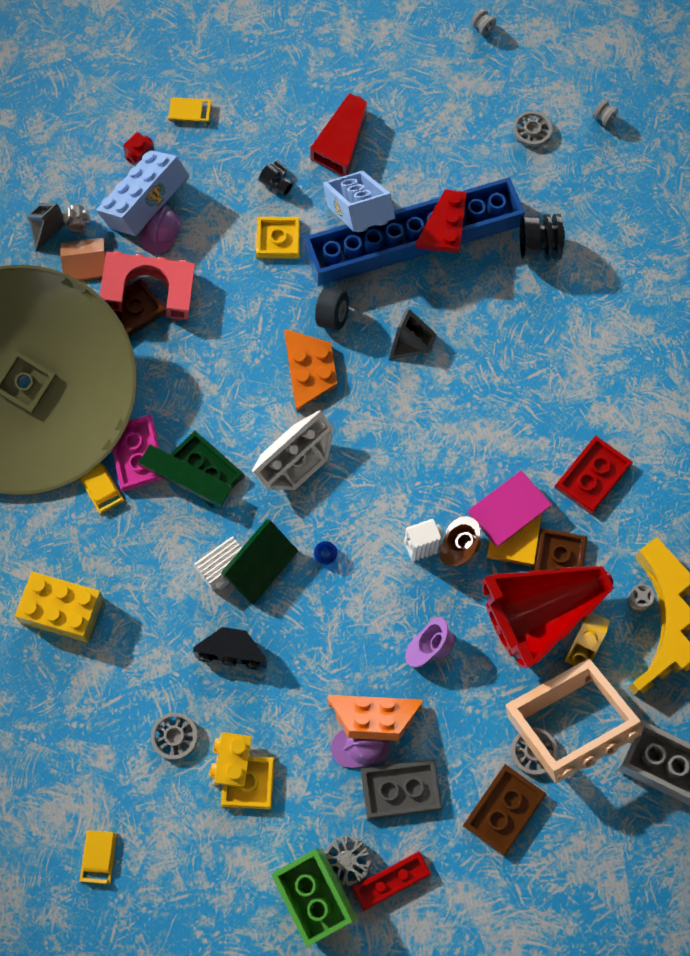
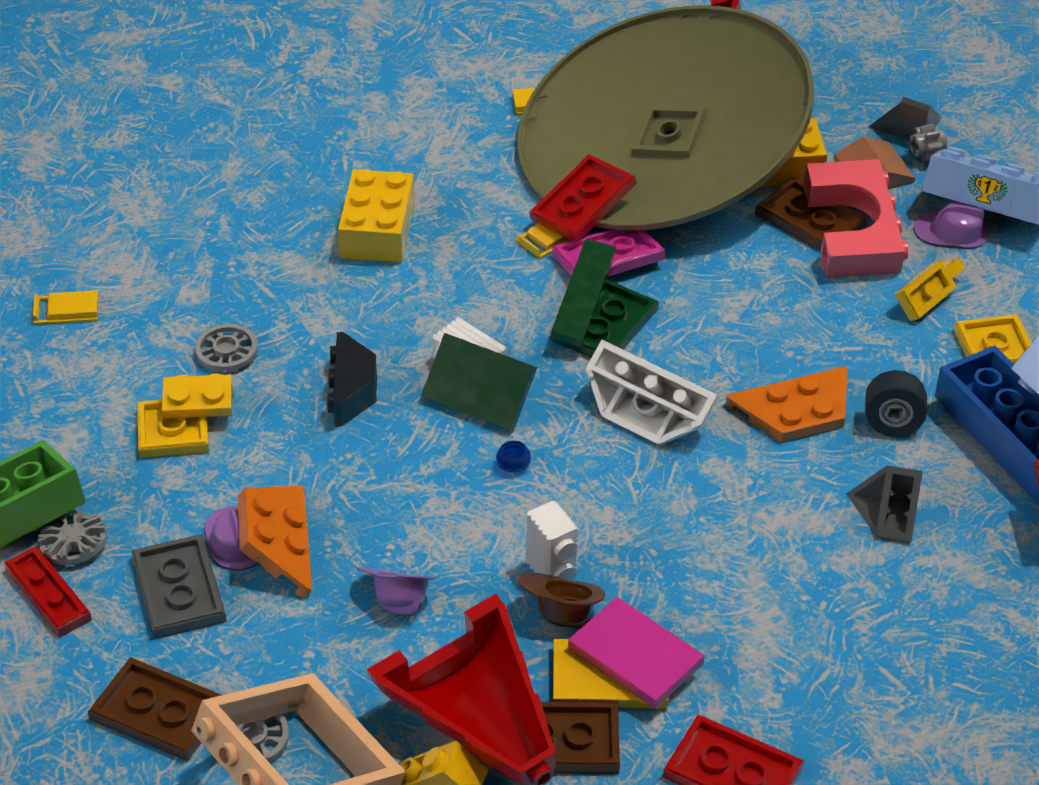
camera: 80 degrees right, 25 degrees down
none -> red tile [529,154,637,243]
none -> yellow hinge [894,257,966,321]

